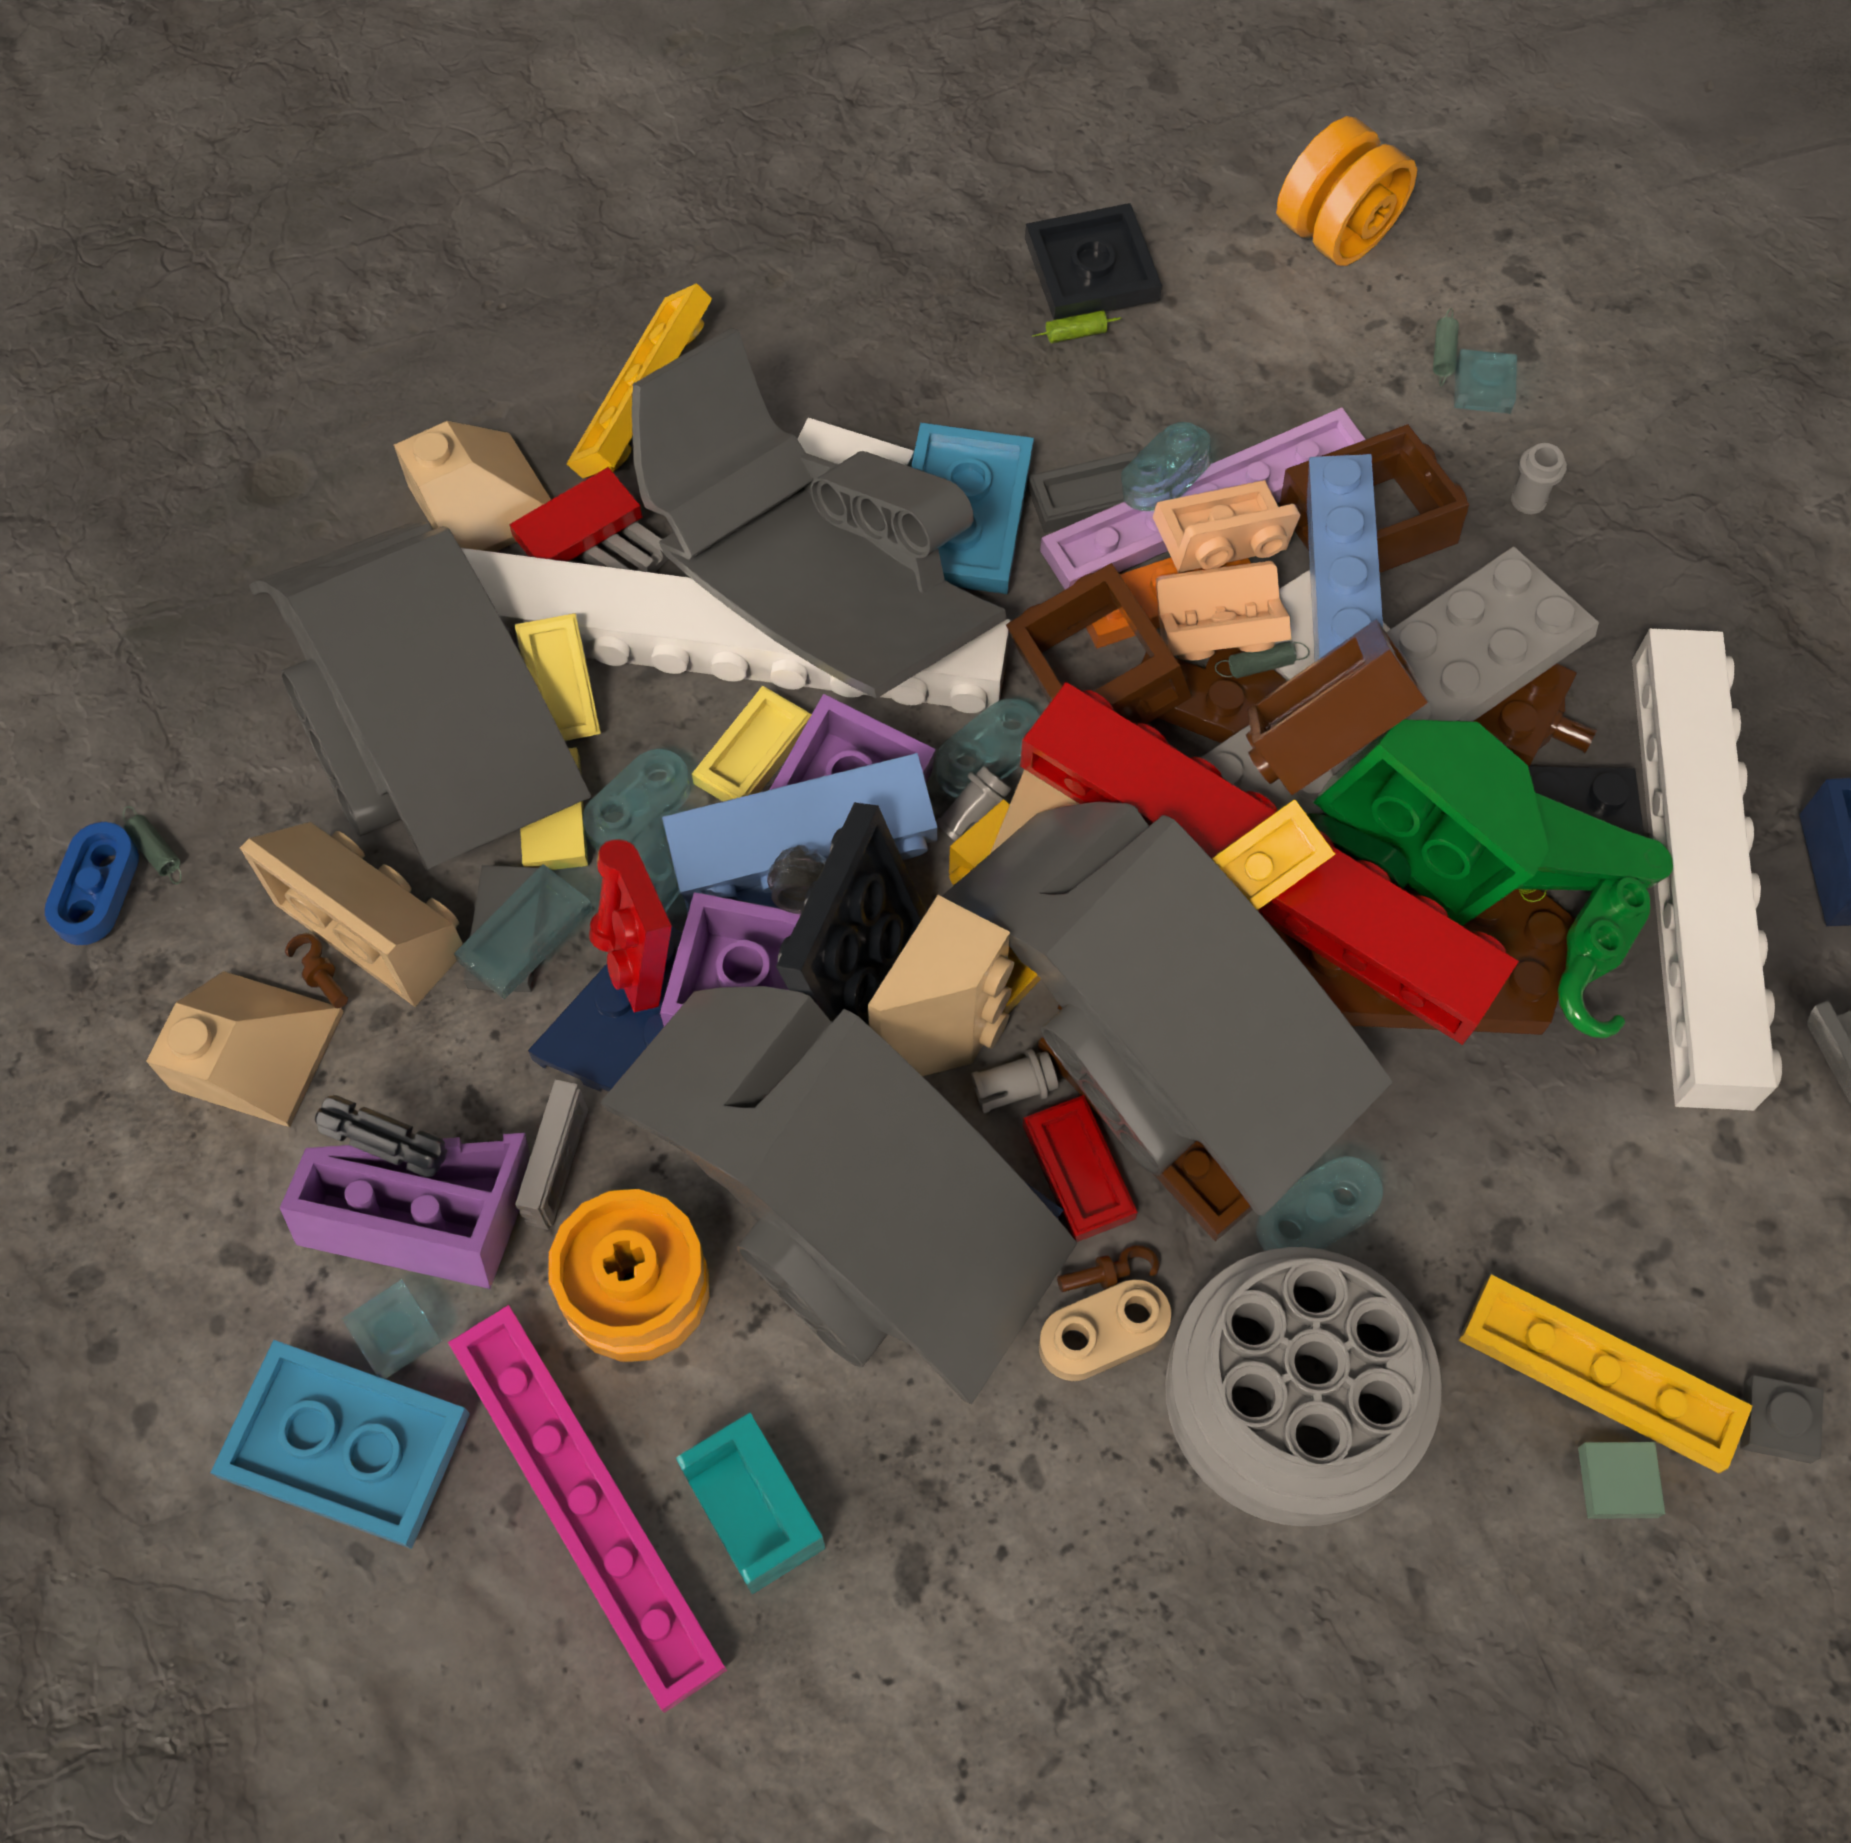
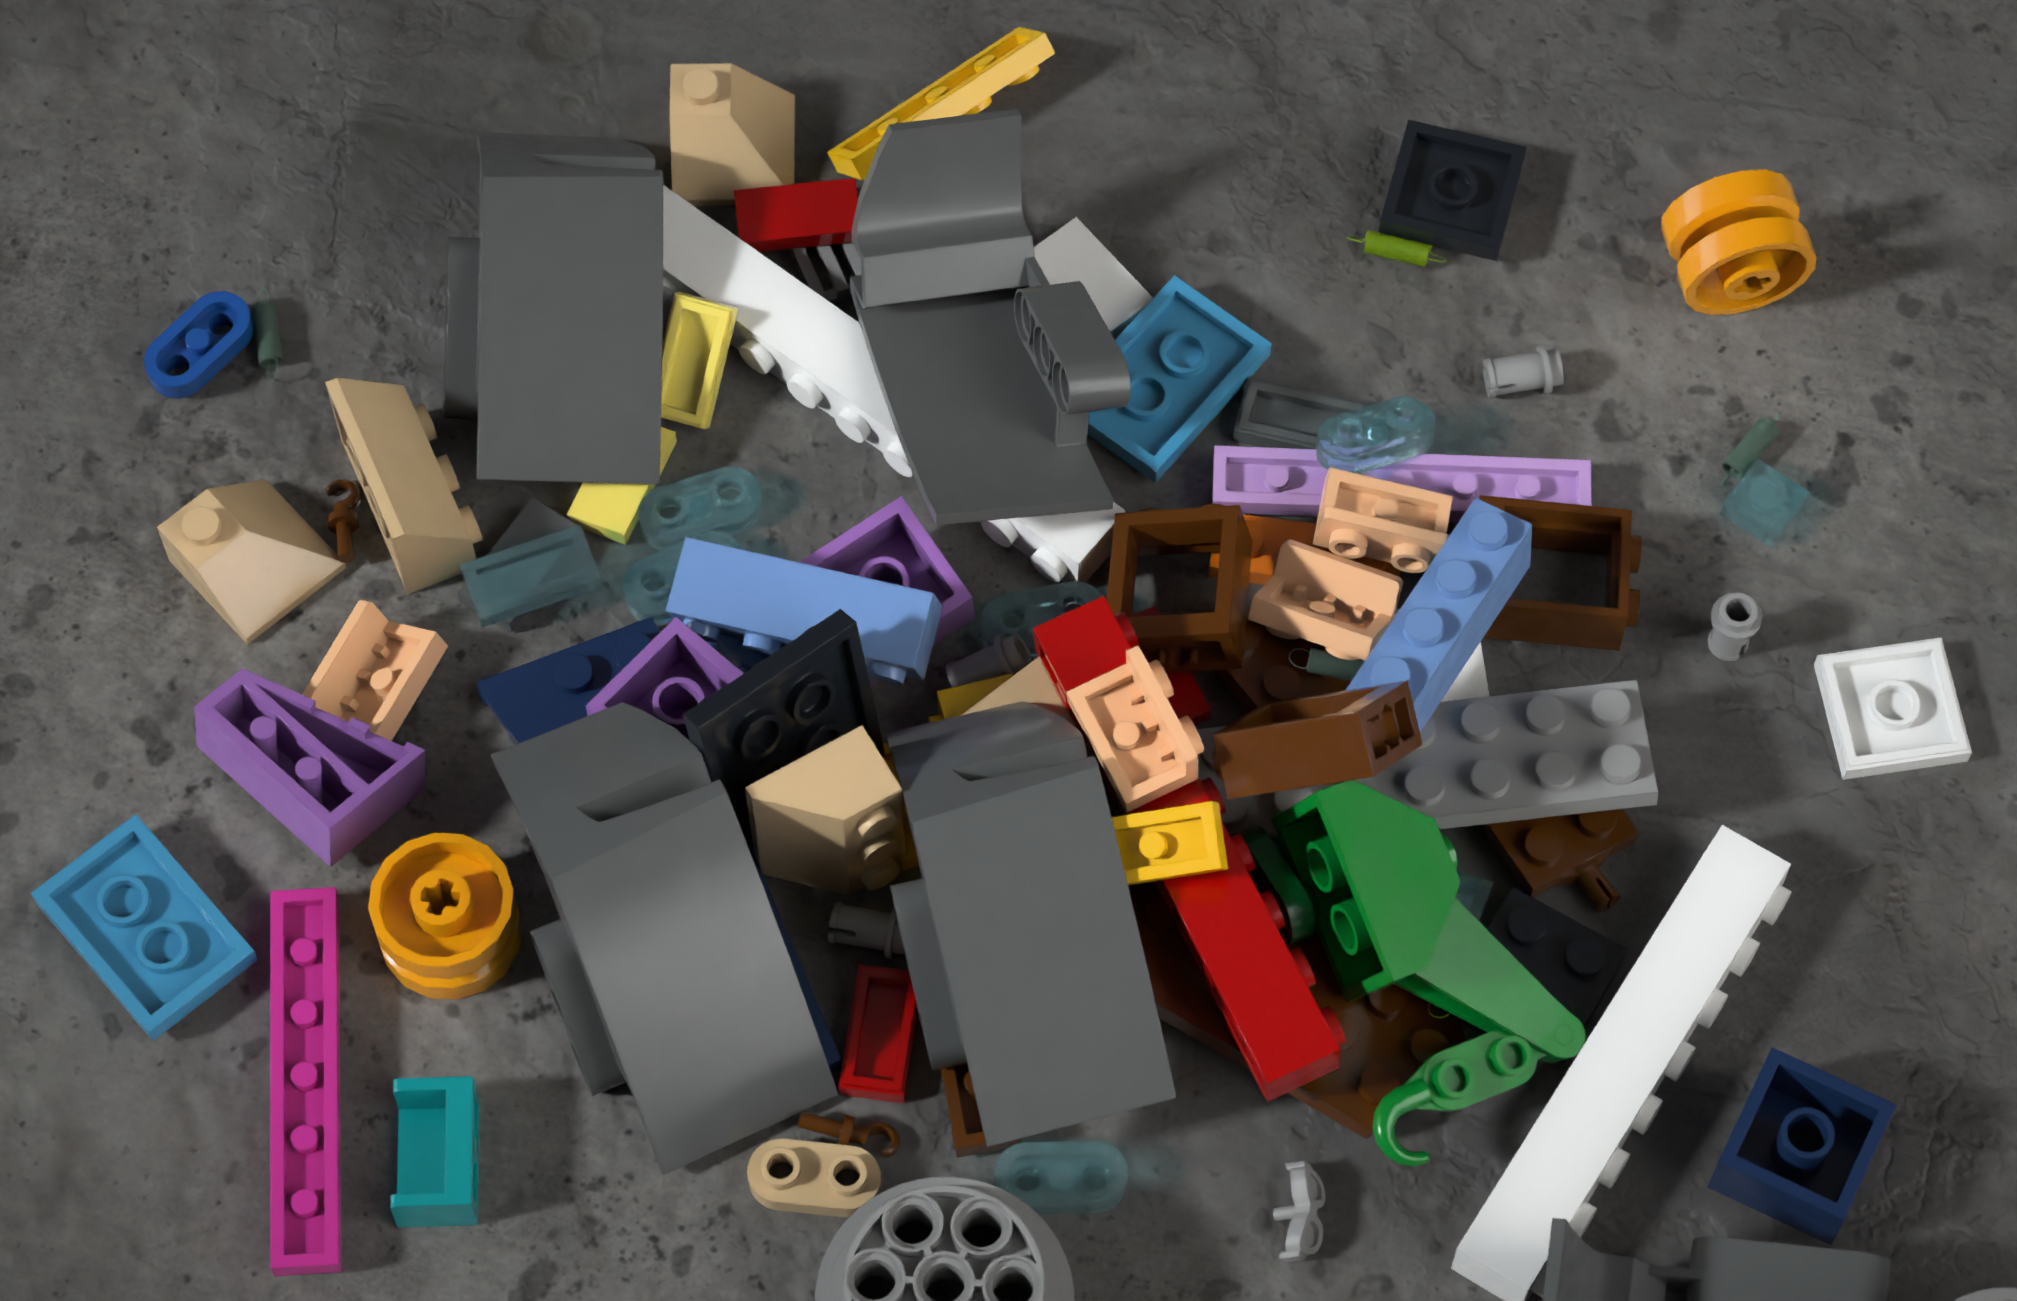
camera: 30 degrees right, 0 degrees up
black axle [315,1095,448,1177] -> none
clear light blue plate [342,1279,442,1379] -> none
light grey tile [515,1079,588,1230] -> none
red plate [589,839,672,1013] -> none
light yellow tile [692,686,812,802] -> none
clear smoke plate [767,845,827,914] -> none
none -> light nougat bracket [302,600,448,741]
none -> light nougat bracket [1067,645,1204,813]
none -> light grey piece [1273,1161,1325,1262]
none -> light grey pin [1482,344,1564,398]
none -> white tile [1814,637,1972,780]

